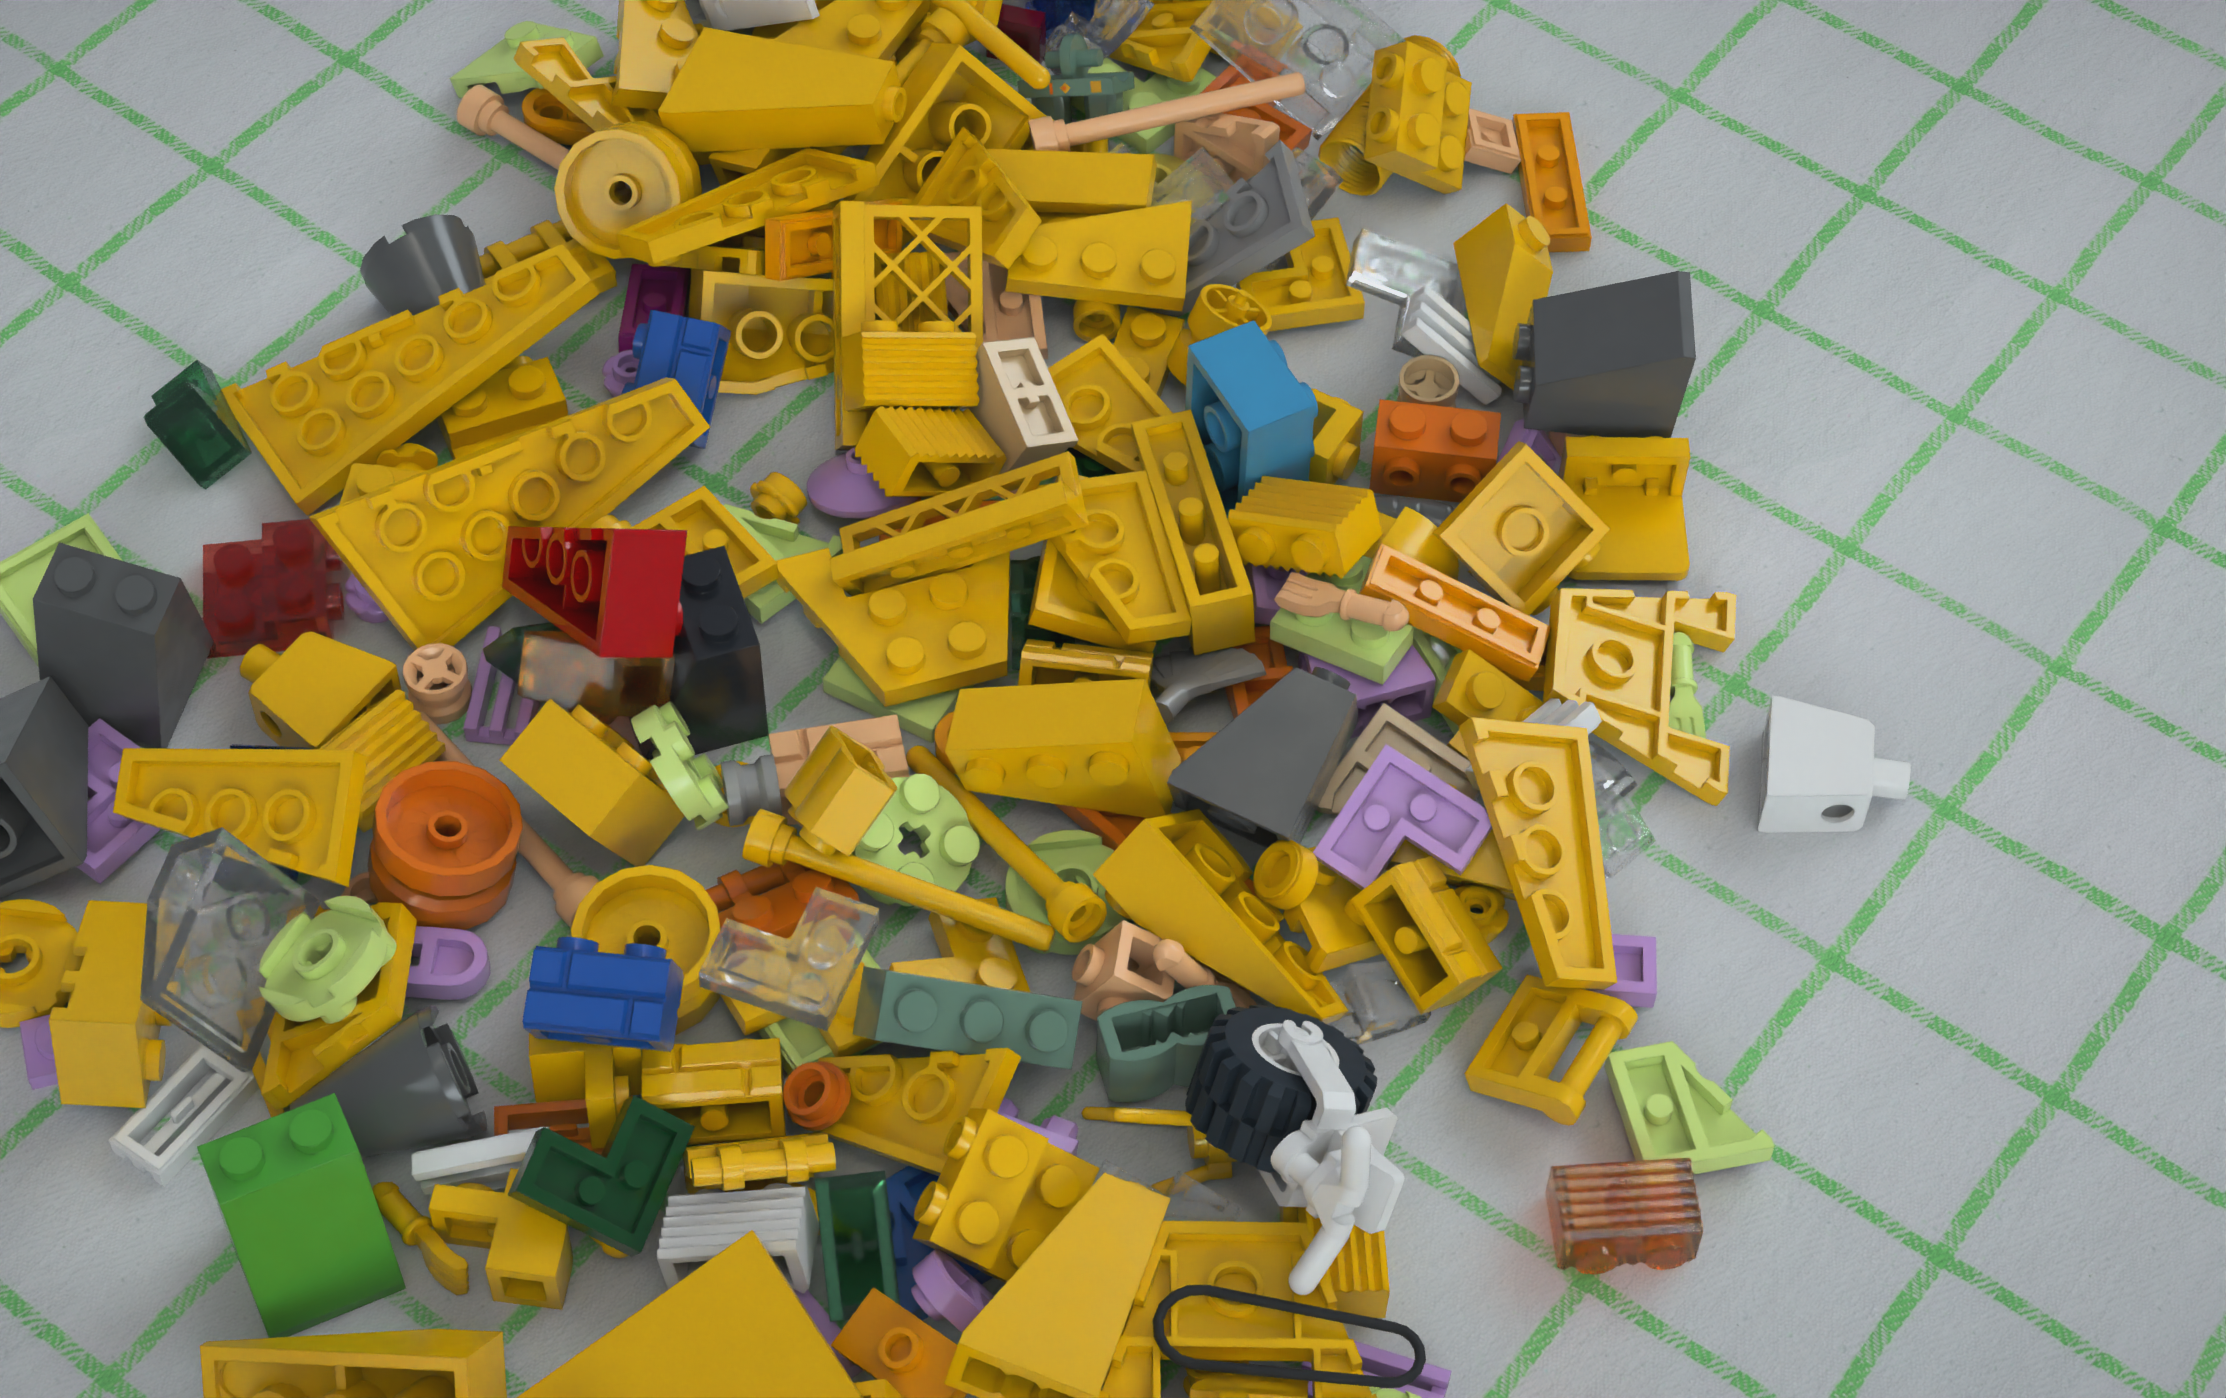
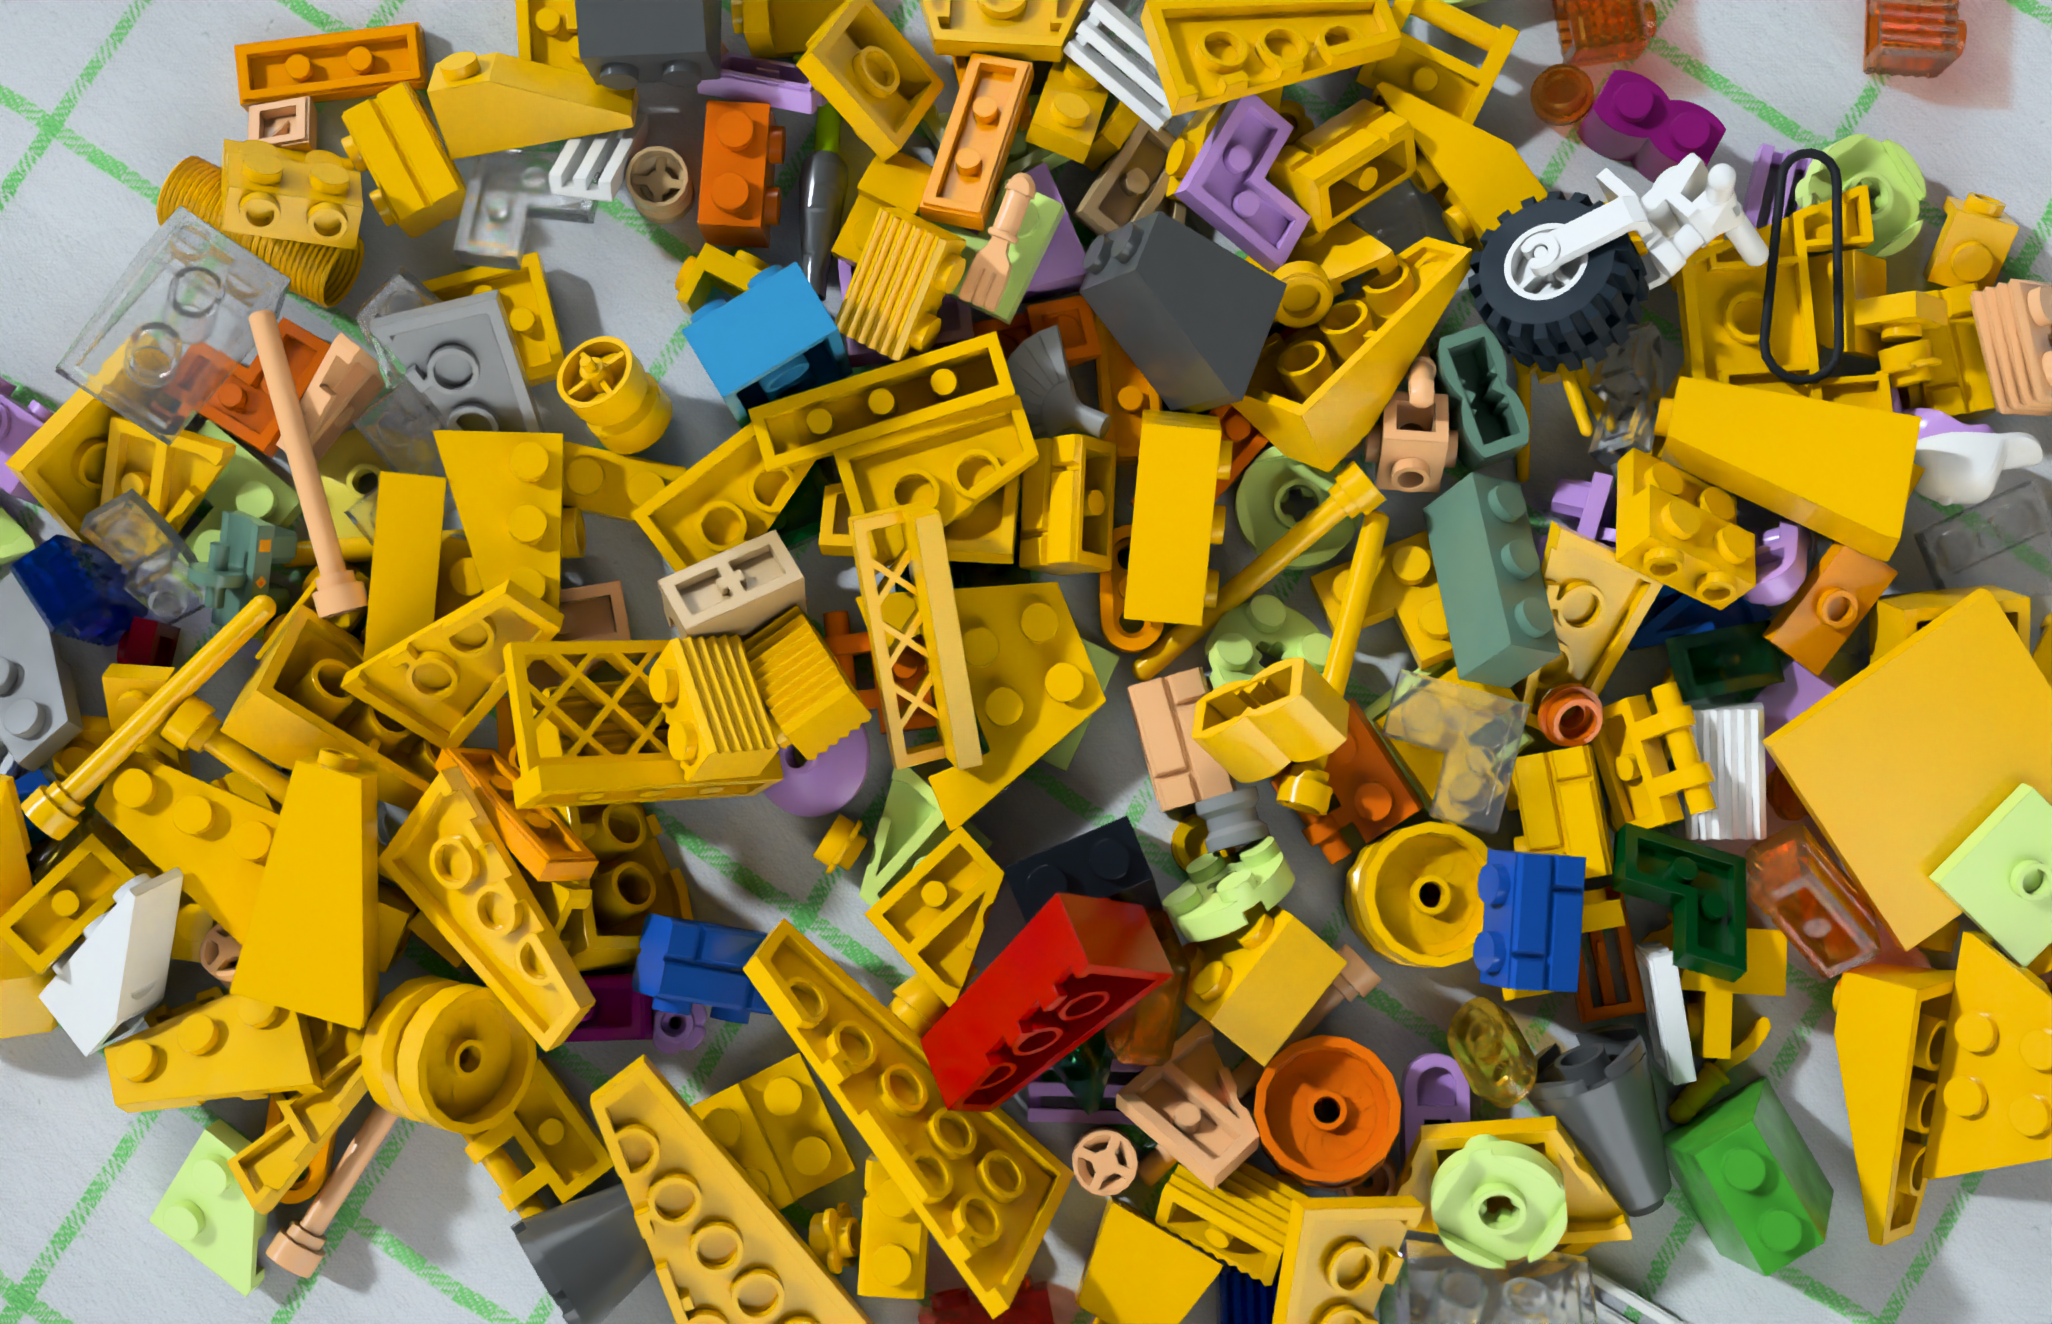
camera: 90 degrees left, 30 degrees up
none -> yellow brick [341,81,476,238]
none -> light nougat wing [1116,1018,1260,1190]
none -> yellow slope [1370,81,1547,252]
none -> clear yellow plate [1447,997,1537,1108]
none -> clear orange plate [1530,63,1594,126]
none -> magenta brick [1576,70,1726,183]
none -> clear orange brick [1745,823,1882,979]

